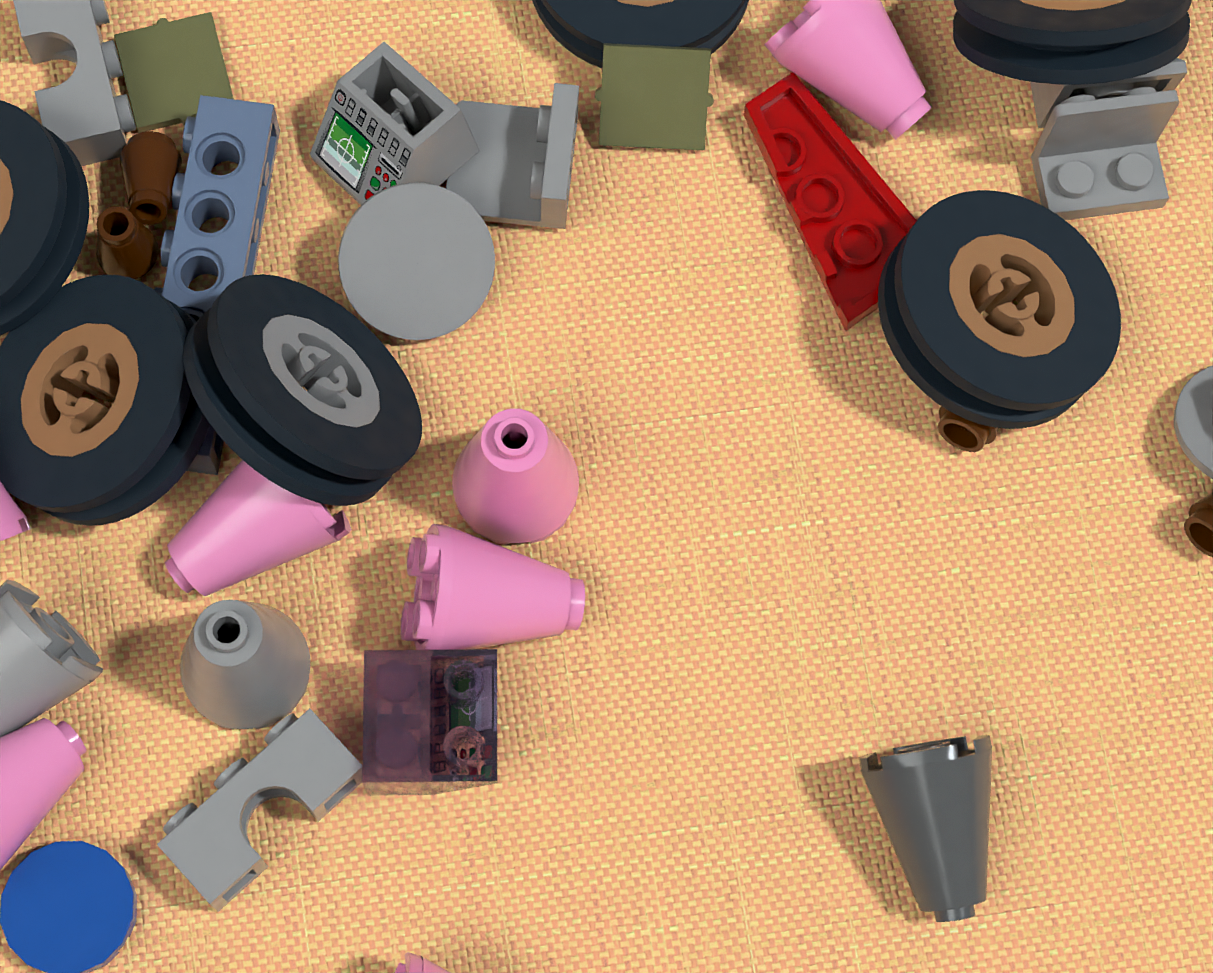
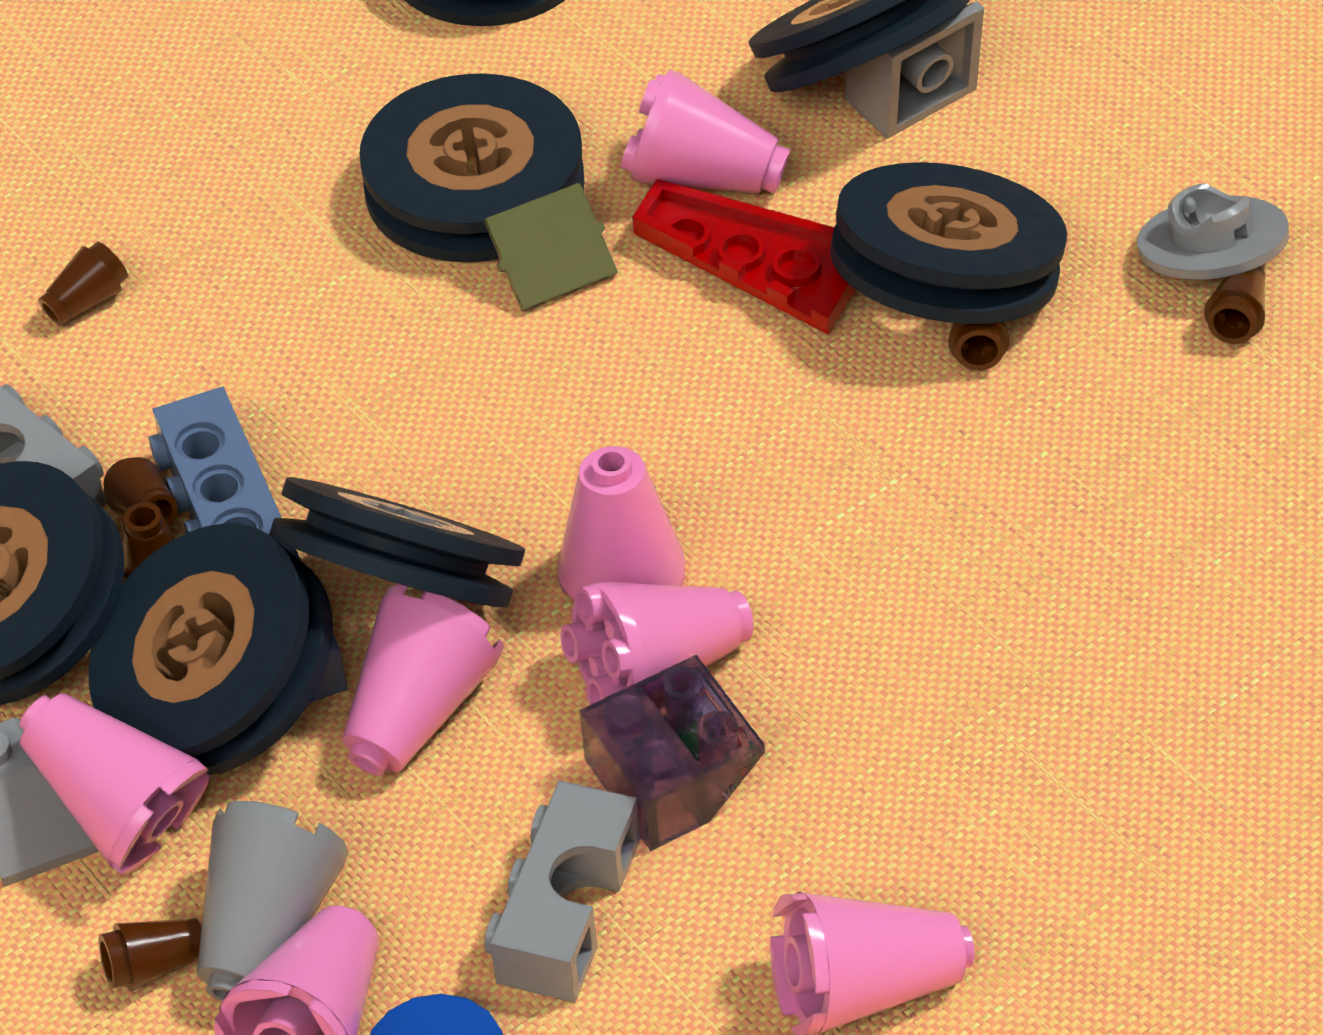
camera: 20 degrees left, 25 degrees down
olive piece [114,12,234,133] -> none
light grey cone [180,600,310,730] -> none
light grey slope [310,42,480,205] -> none
light grey piece [338,182,495,340] -> none
light grey bracket [446,83,579,229] -> none
dark grey cone [859,734,992,922] -> none
light grey bracket [1031,87,1179,220] -> none

